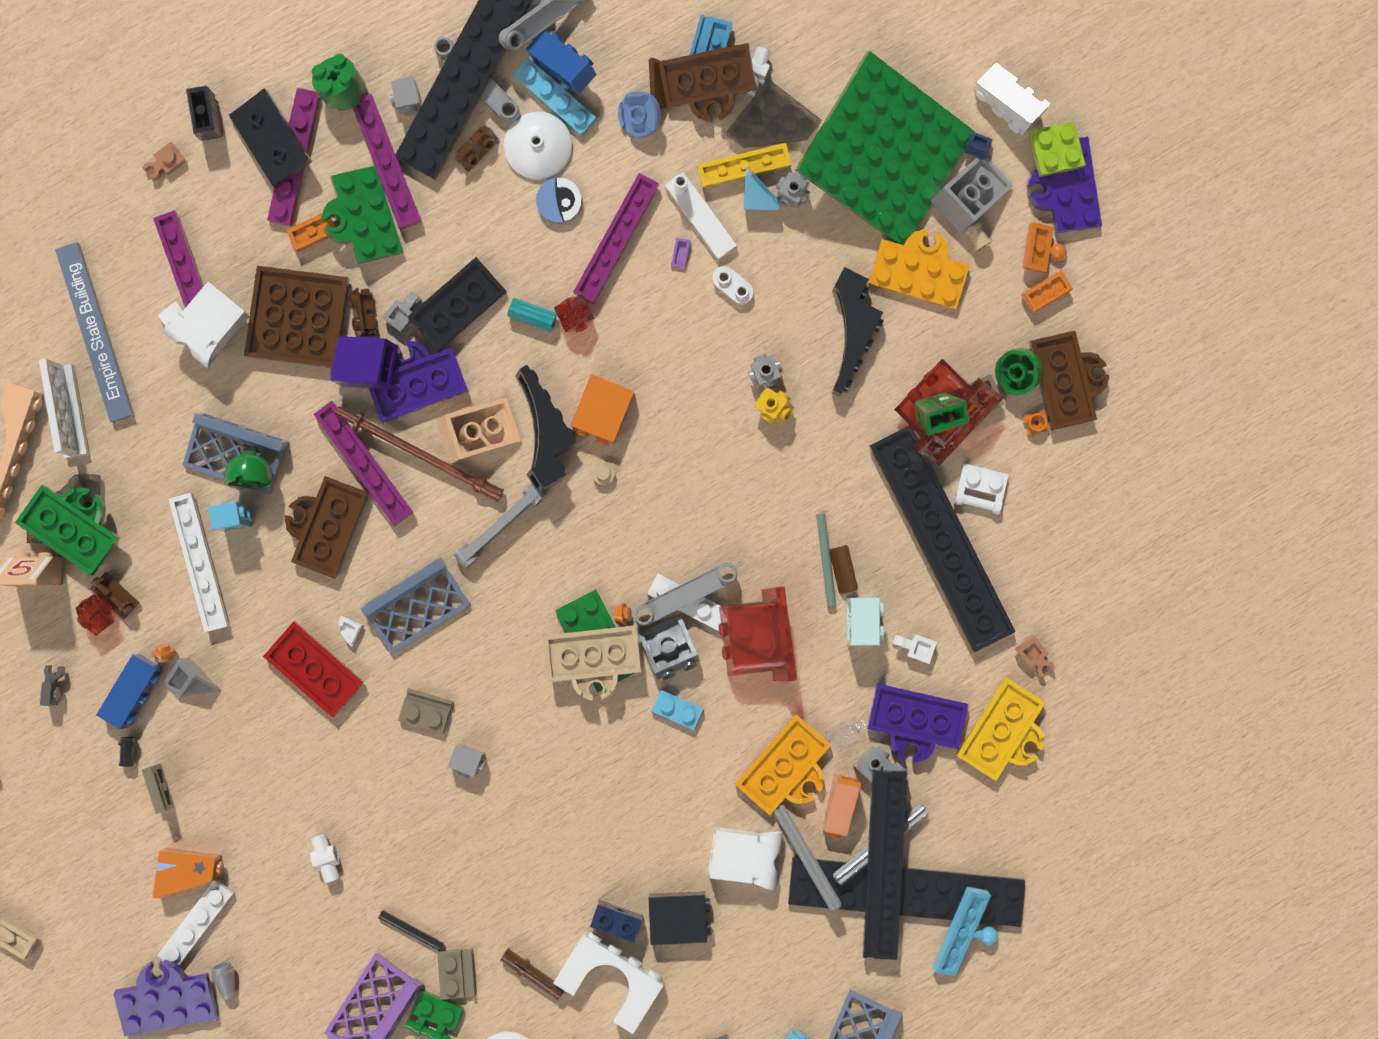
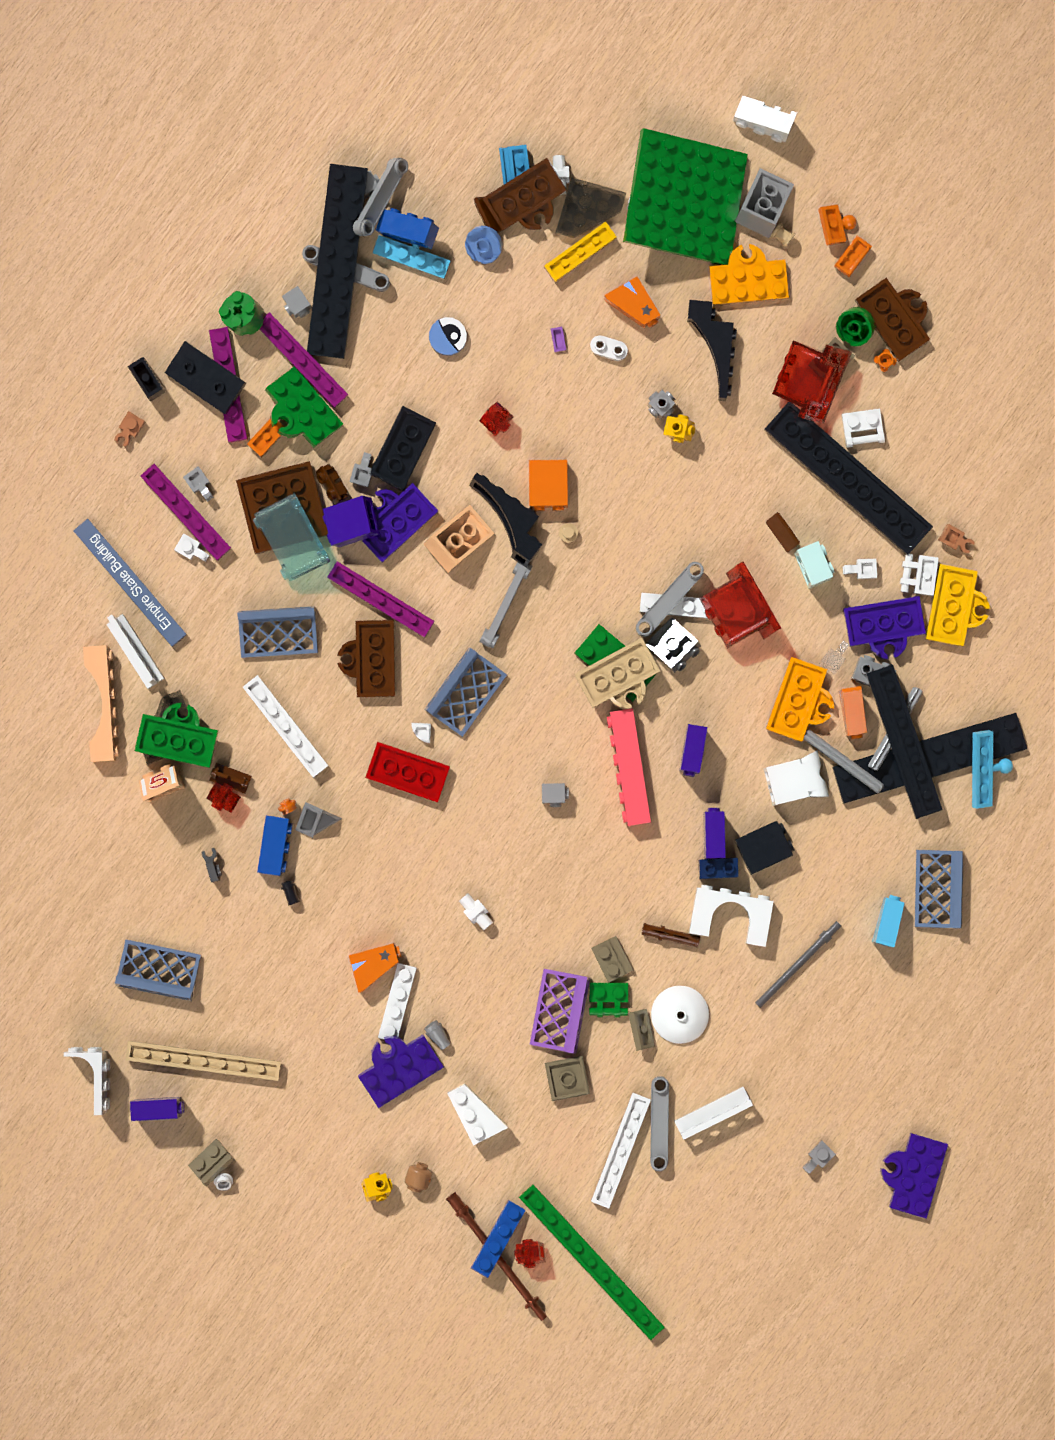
camera: 20 degrees left, 0 degrees up
dark tan plate [142,764,175,814] -> none
white piece [162,282,249,369] -> none
medium azure brick [208,502,253,532] -> none
green cylinder [224,451,272,489] -> none
copper bar [335,406,504,503] -> none
black bar [378,910,444,951] -> none
dark tan plate [398,688,453,734] -> none
reddish brown hinge [453,125,499,172] -> none
white dish [504,111,572,180] -> none
teal axle [507,298,557,332] -> none
magenta plate [573,173,659,305] -> none
orange plate [614,603,632,626] -> none
medium azure plate [651,690,703,730] -> none
white piece [665,172,737,260] -> none
medium azure slope [744,168,780,210] -> none
light grey brick [776,172,811,209] -> none
sand green bar [816,514,836,606] -> none
green torso [914,393,969,435] -> none
dark blue tile [964,132,993,160] -> none
dark purple plate [1026,137,1102,234] -> none
lime plate [1028,121,1085,177] -> none
none -> light grey plate [183,466,214,502]
none -> clear light blue windscreen [252,492,331,582]
none -> orange slope [604,276,661,328]
none -> coral brick [607,708,651,826]
none -> dark purple brick [679,724,708,777]
none -> dark purple brick [703,808,725,859]
none -> white plate [900,554,939,596]

